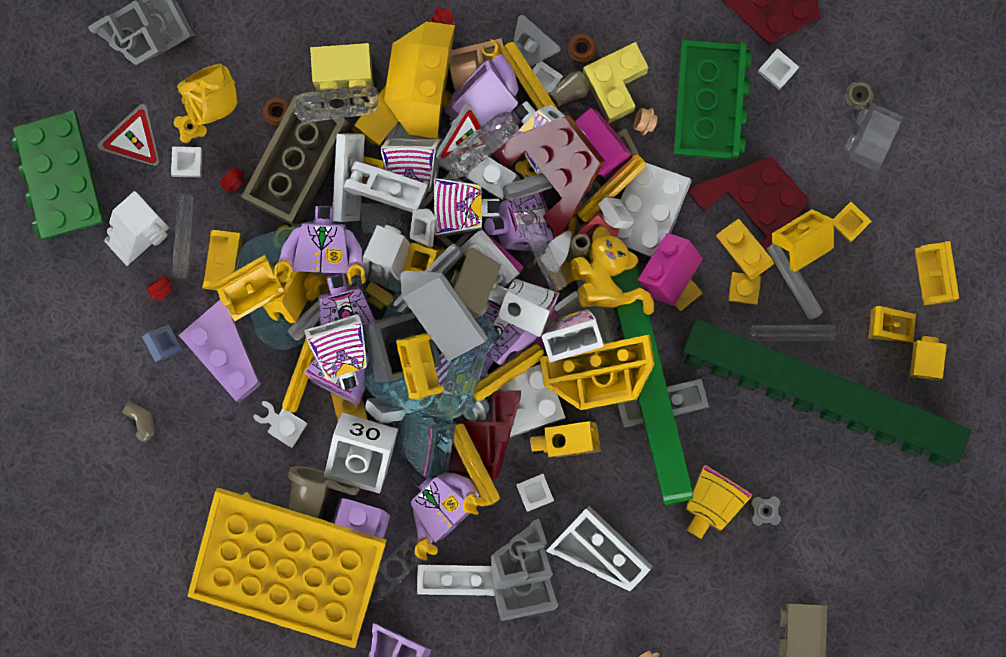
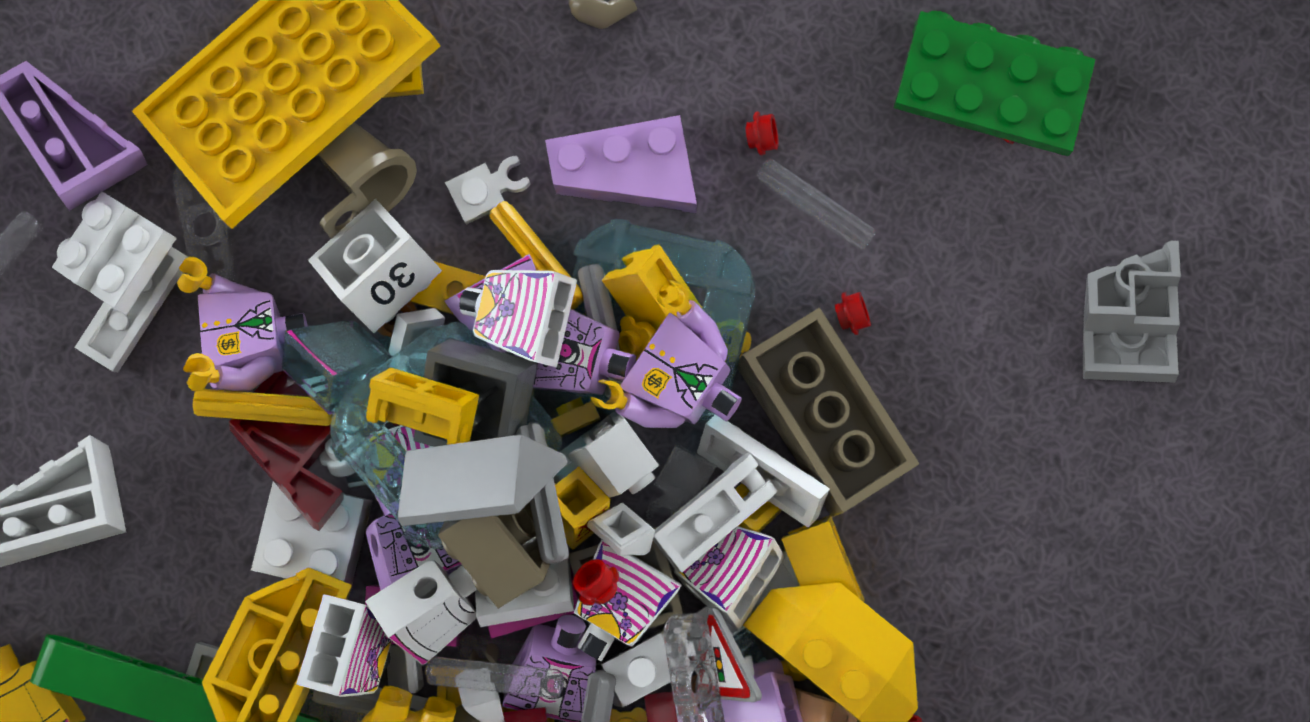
camera: 120 degrees right, 0 degrees up
piece [97,104,159,166] -> none
white wedge [104,191,169,266] -> none
sand blue plate [142,324,182,362] -> none
white plate [171,147,202,178] -> none
yellow plate [174,115,207,143] -> none
yellow piece [177,64,238,125] -> none
yellow hinge [202,230,243,291] -> none
yellow hinge [214,255,285,321] -> none
dark orange plate [263,97,290,126] -> none
clear beam [295,84,379,122] -> none
light yellow brick [310,43,374,96] -> none
lavender torso [331,498,391,539] -> none
yellow axle [470,344,544,402] -> none
light grey slope [491,519,558,621] -> none
white plate [516,474,554,512] -> none
yellow torso [530,421,601,458] -> none
none -> white plate [52,191,176,315]
none -> red plate [573,559,619,606]

